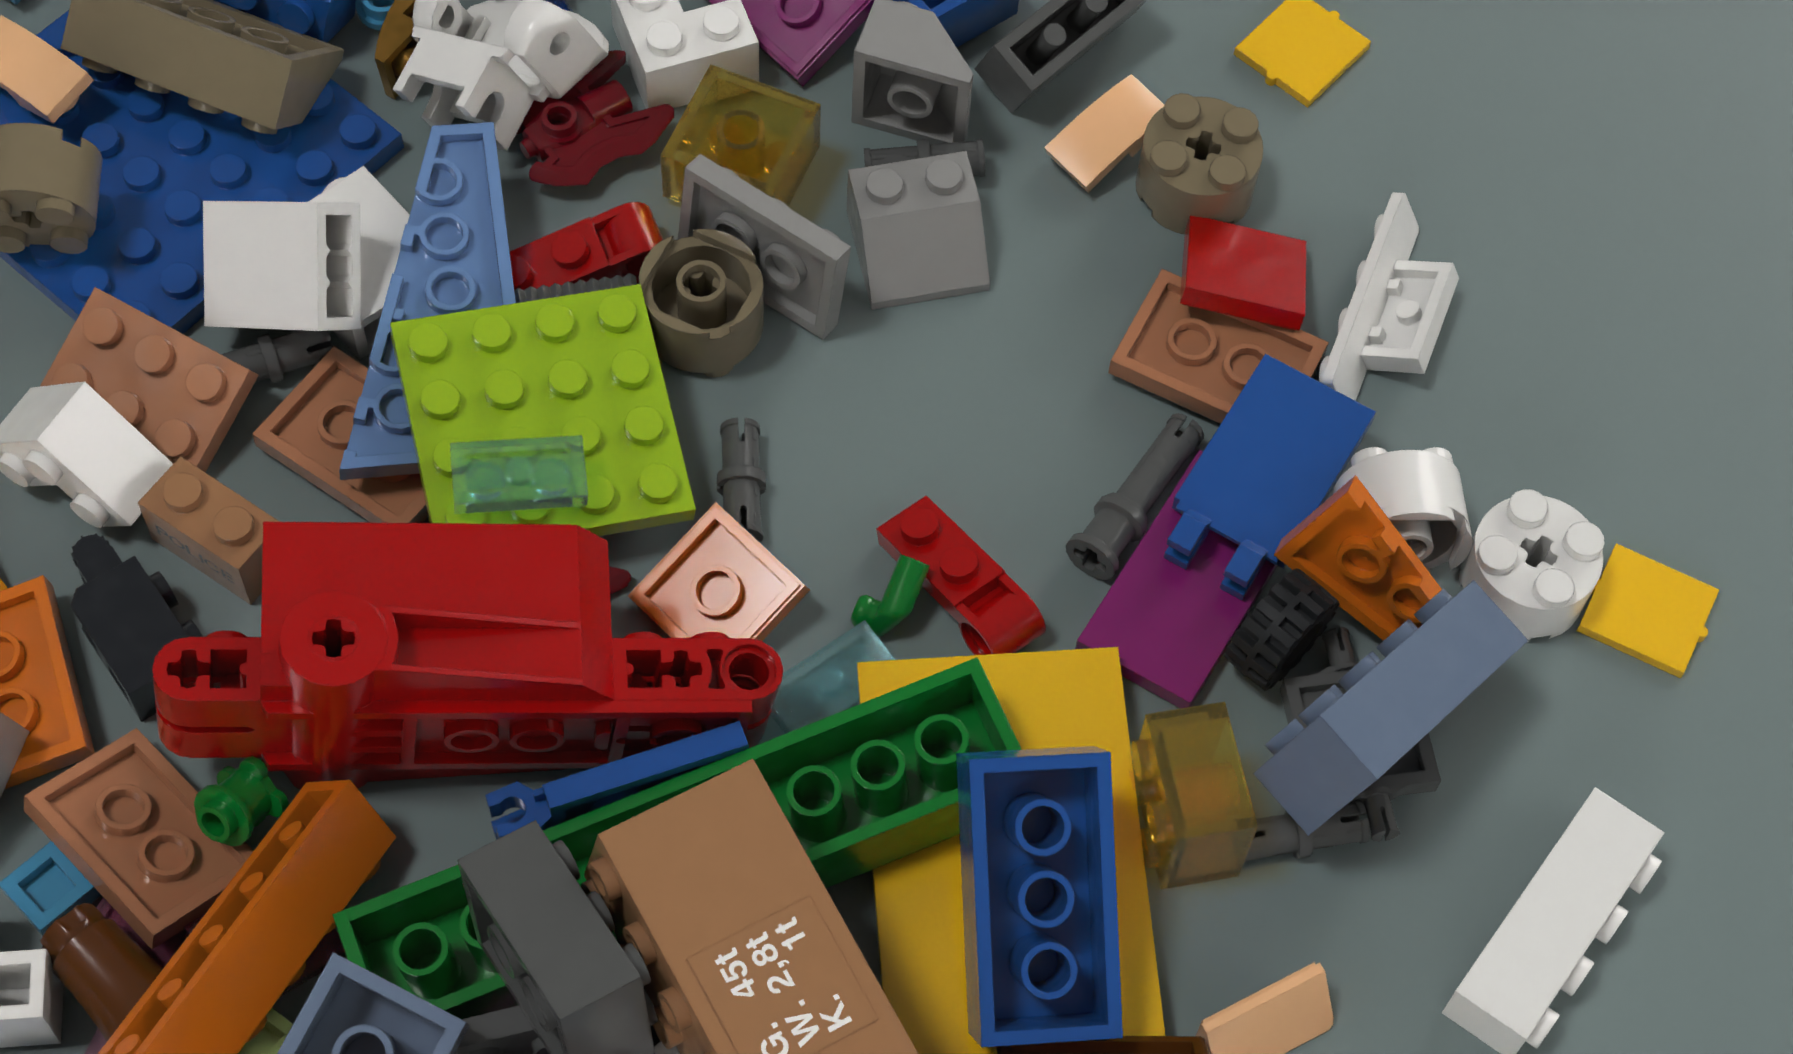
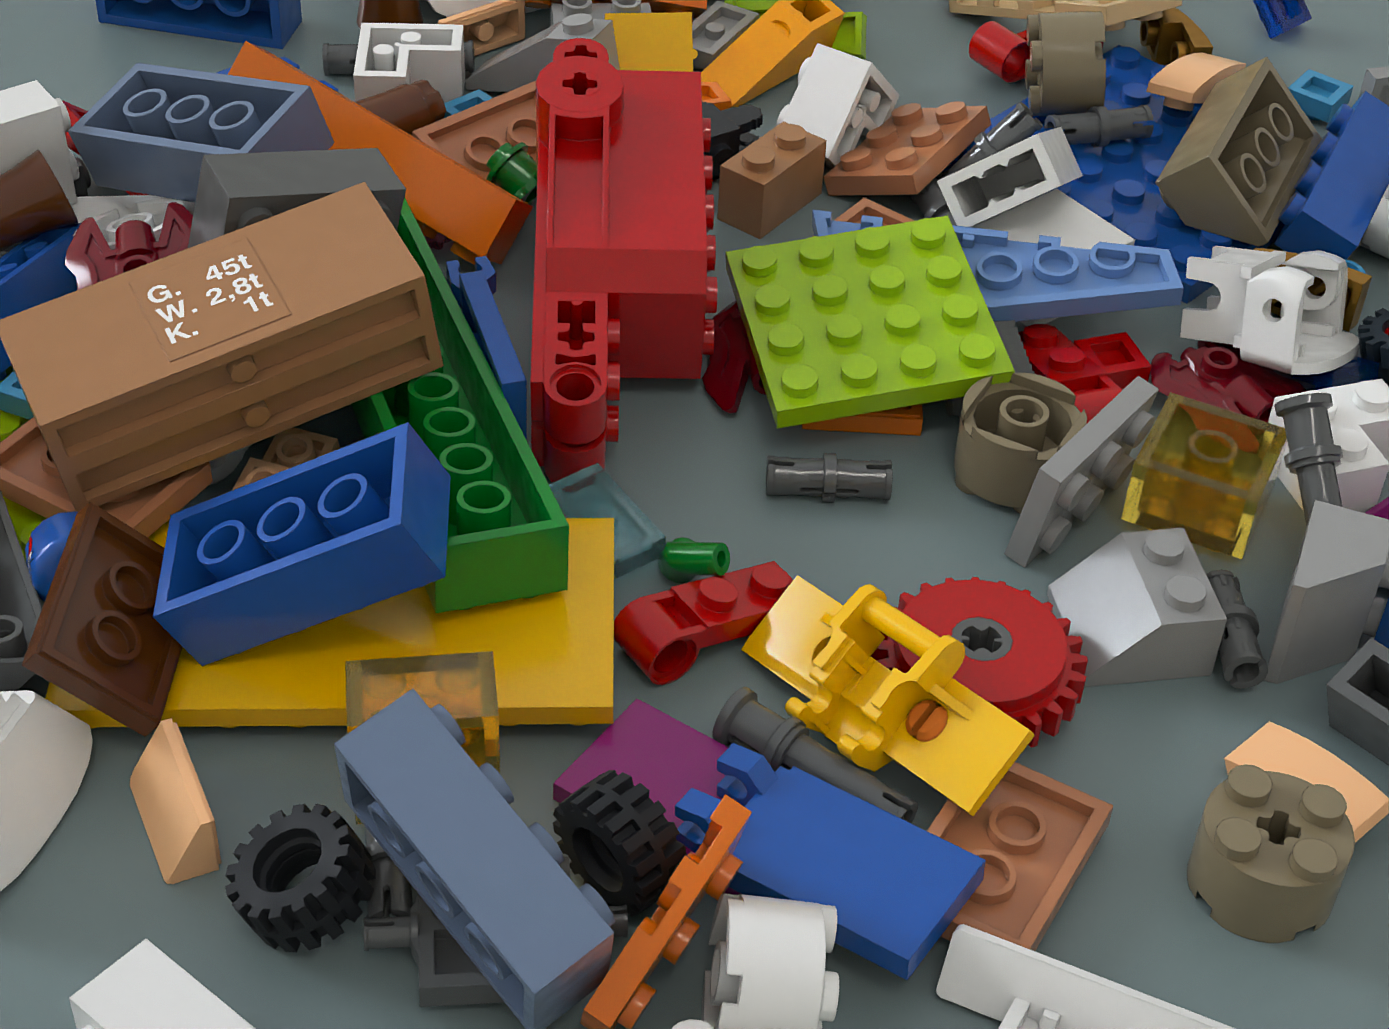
camera: 95 degrees right, 20 degrees down
clear light blue plate [450,435,588,514] -> none
tile [628,502,810,641] -> none
red tile [1180,215,1307,331] -> none
none -> black tyre [225,804,376,952]
none -> yellow piece [741,575,1035,816]
none -> red gear [871,577,1088,748]
none -> dark grey pin [942,102,1043,178]
none -> dark grey pin [1044,105,1154,148]
none -> red plate [1074,332,1152,389]
none -> dark grey pin [1274,393,1343,526]

